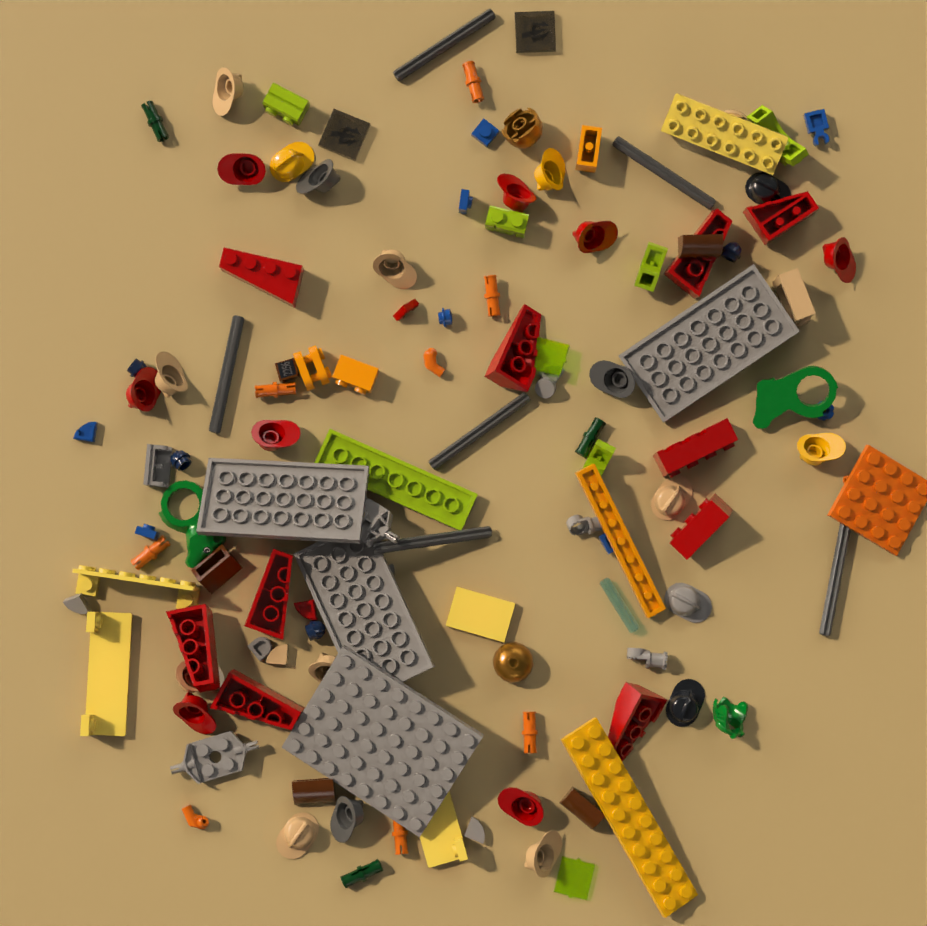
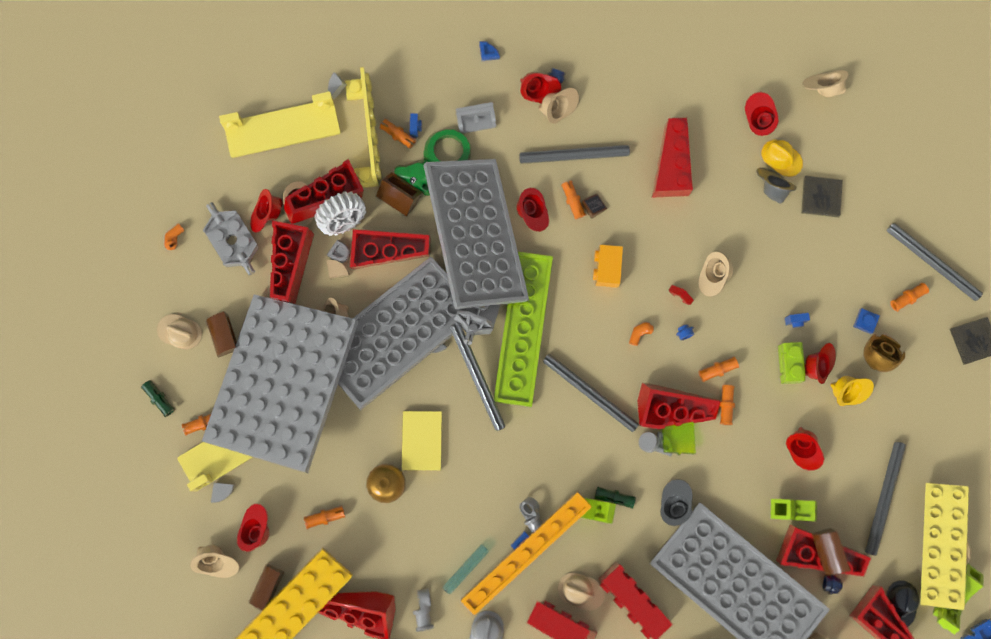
camera: 70 degrees right, 5 degrees down
dark green pin [141,101,169,142] -> none
dark blue plate [170,450,192,471] -> none
lime brick [262,82,310,126] -> none
light orange brick [293,345,332,391] -> none
red tile [294,600,318,620] -> none
dark blue plate [305,621,326,641] -> none
dark grey piece [330,796,364,843] -> none
clear neon green piece [554,856,595,900] -> none
light orange brick [575,125,602,173] -> none
none -> white gear [314,191,366,236]
none -> orange pin [719,385,735,425]

